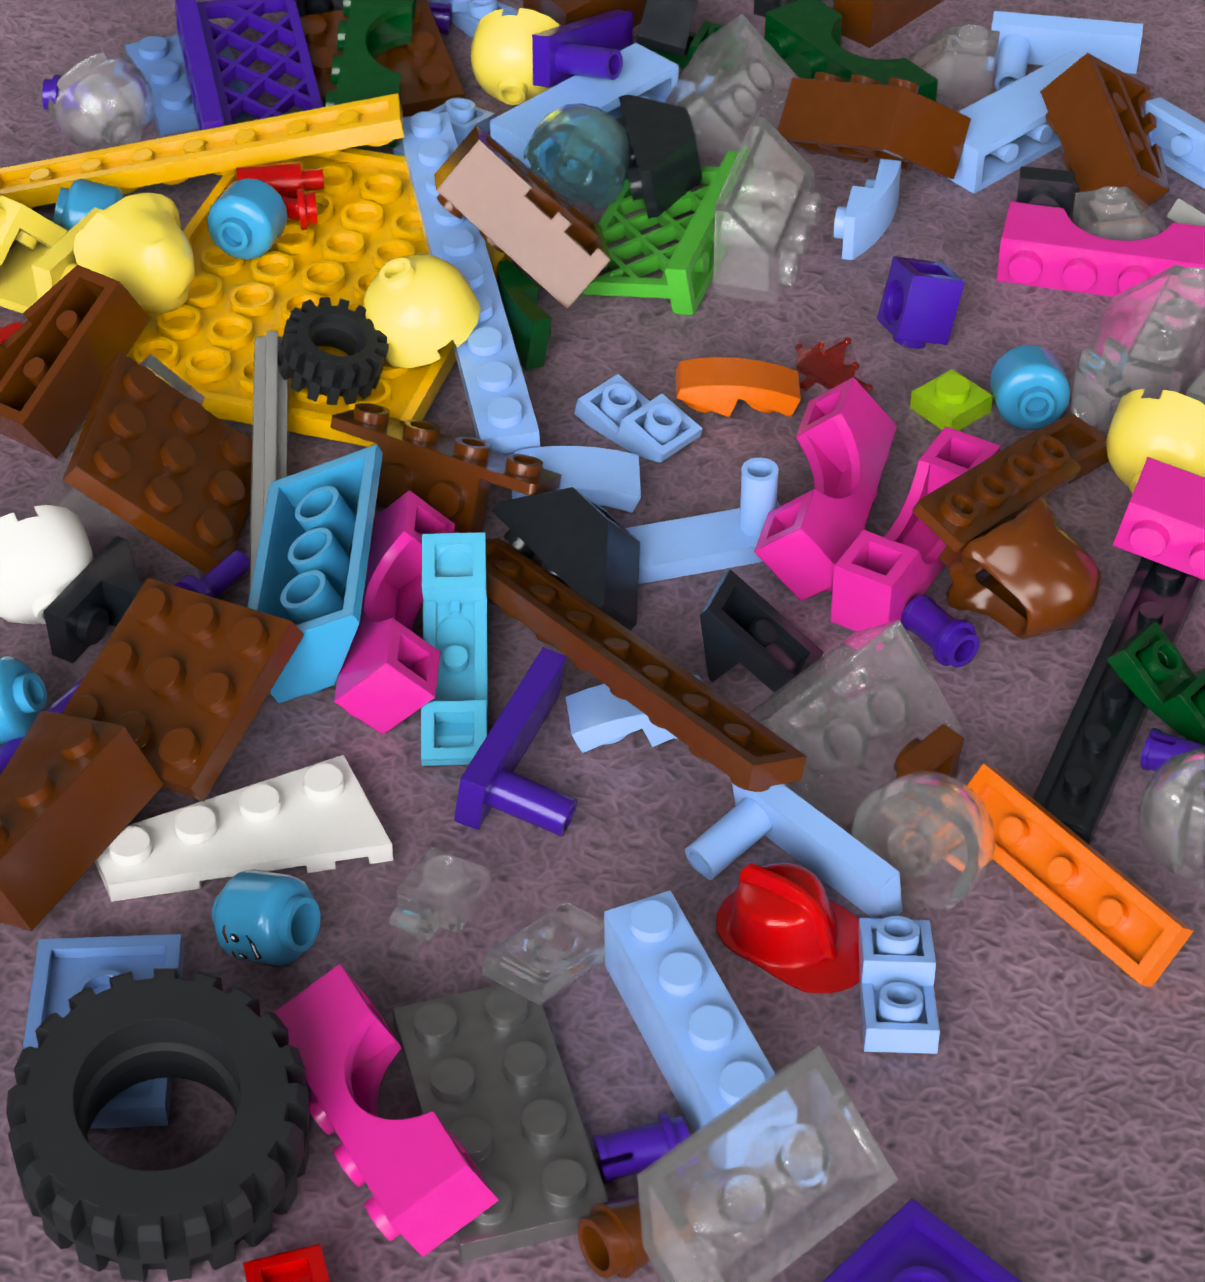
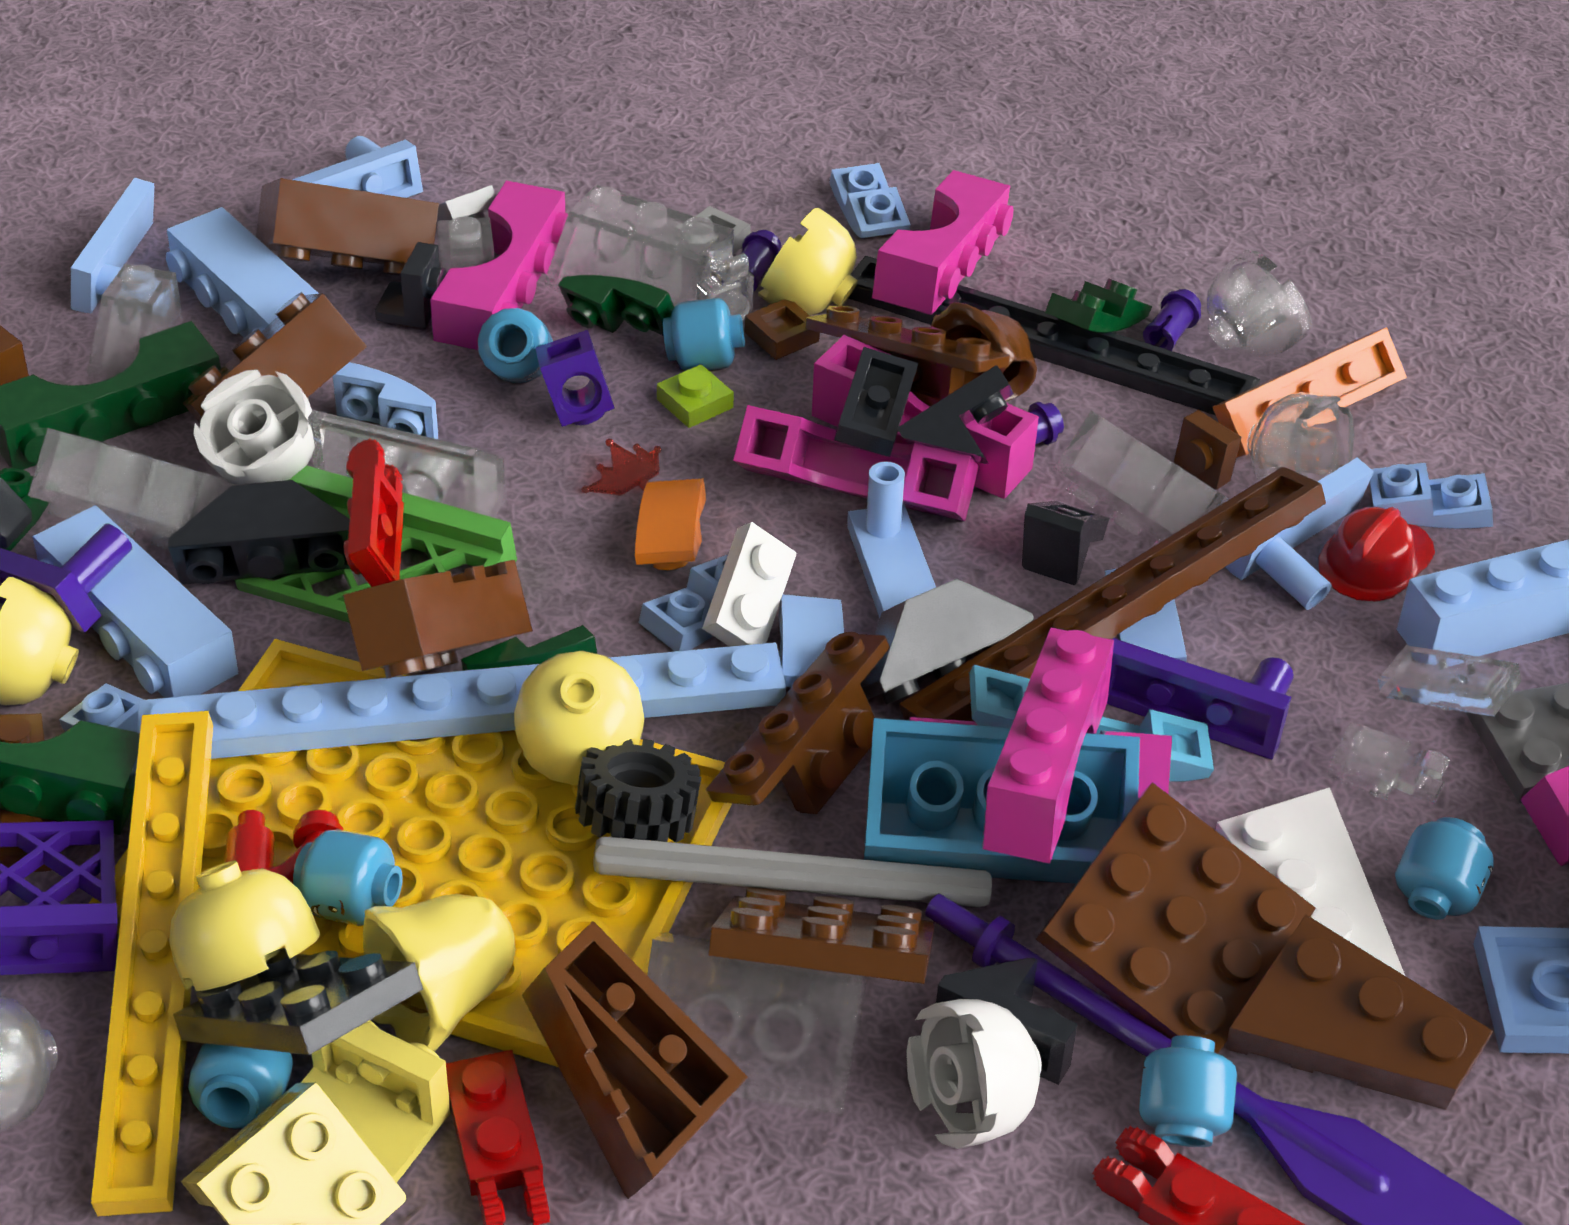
camera: 90 degrees left, 0 degrees up
clear light blue cylinder [524,103,632,209] -> none
none -> light yellow cylinder [169,861,320,991]
none -> black plate [173,948,423,1055]
none -> white cylinder [193,370,318,485]
none -> red hinge [344,438,404,587]
none -> dark azure head [478,308,553,383]
none -> dark green slope [558,275,674,336]
none -> white plate [702,522,797,647]
none -> black slope [834,347,918,457]
none -> black slope [897,365,1014,464]
none -> dark pink arch [983,628,1114,864]

